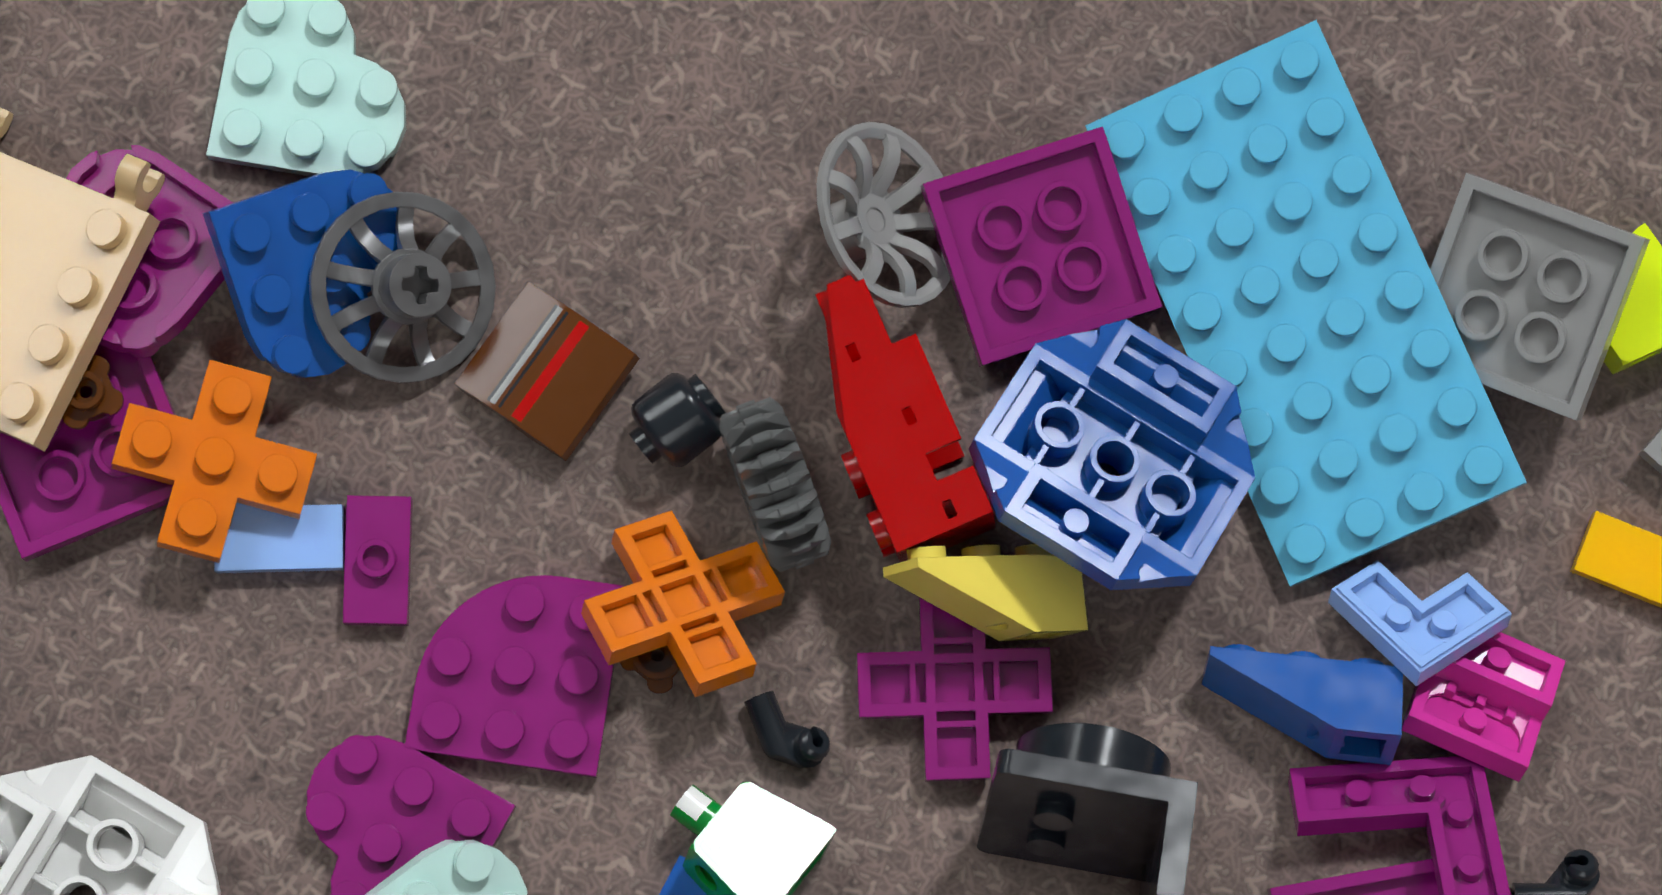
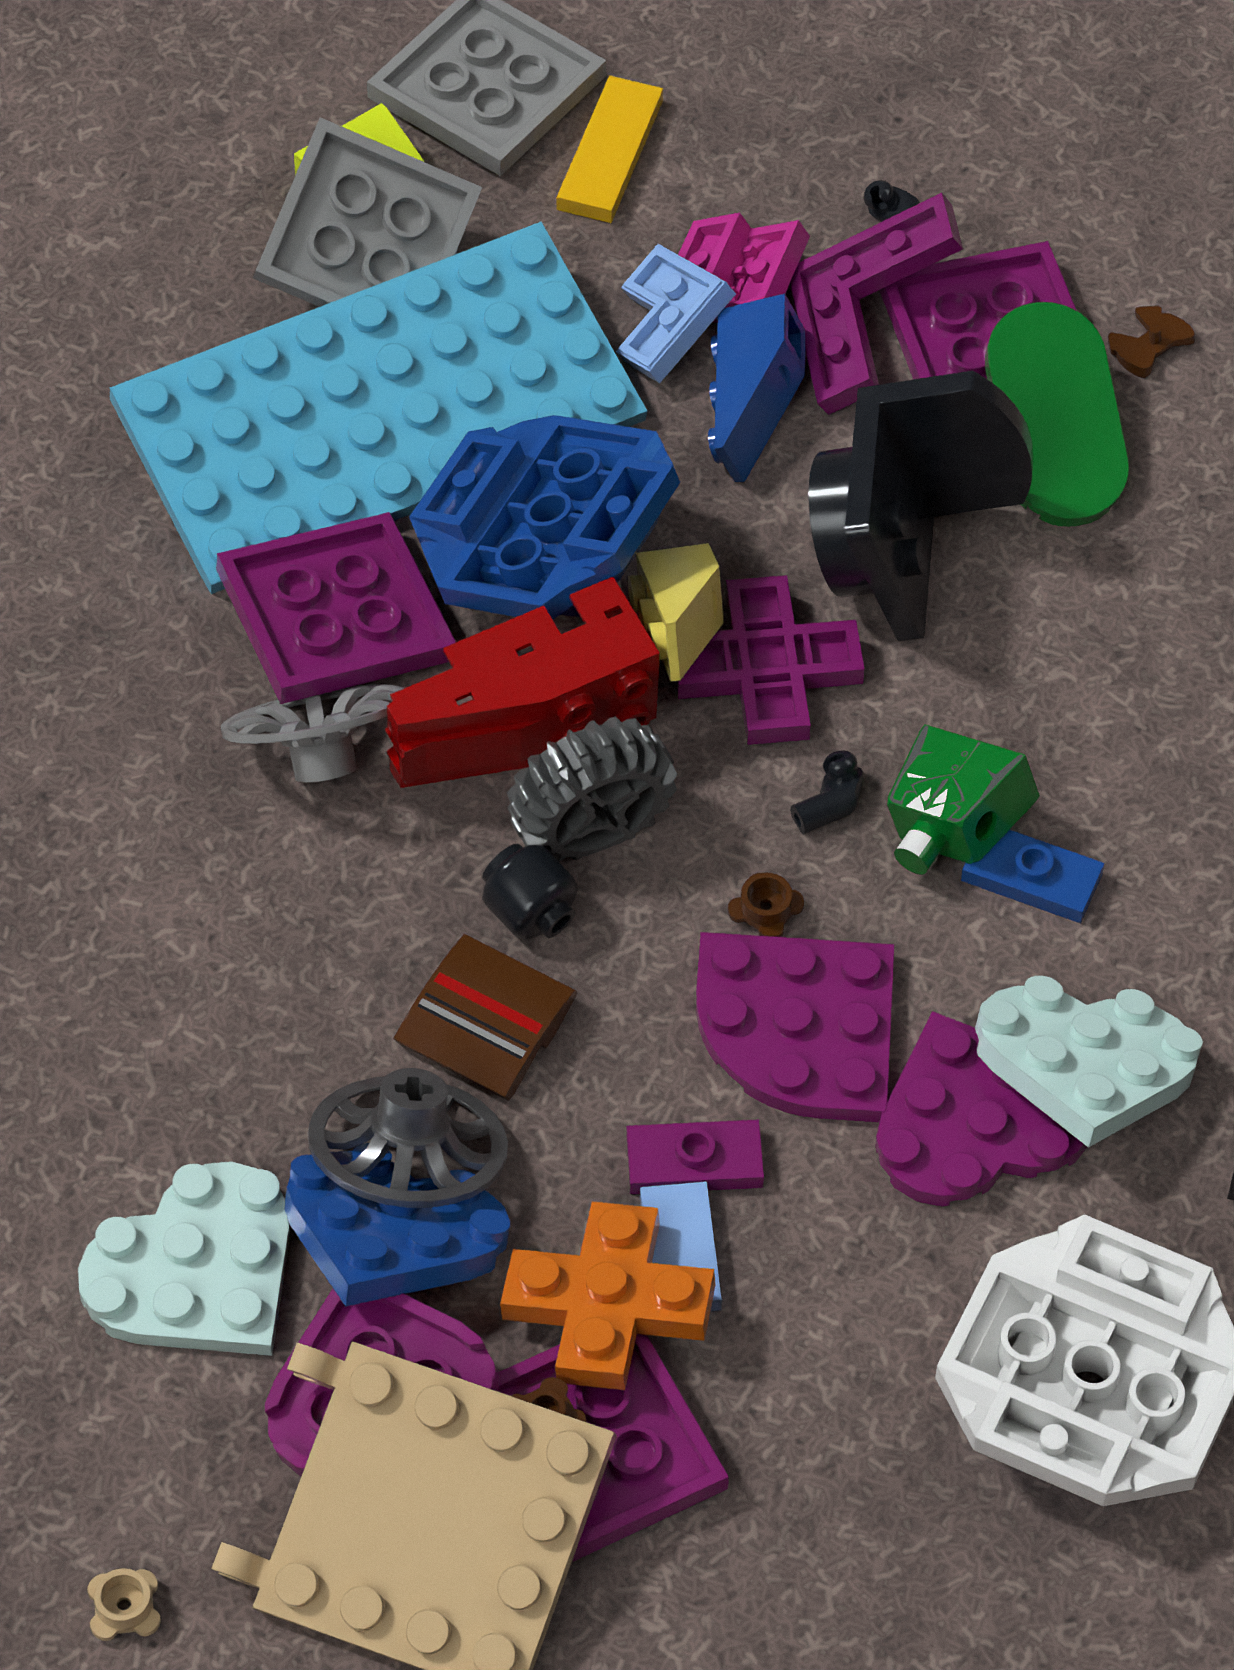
camera: 90 degrees left, 25 degrees down
orange plate [581,510,785,697] -> none

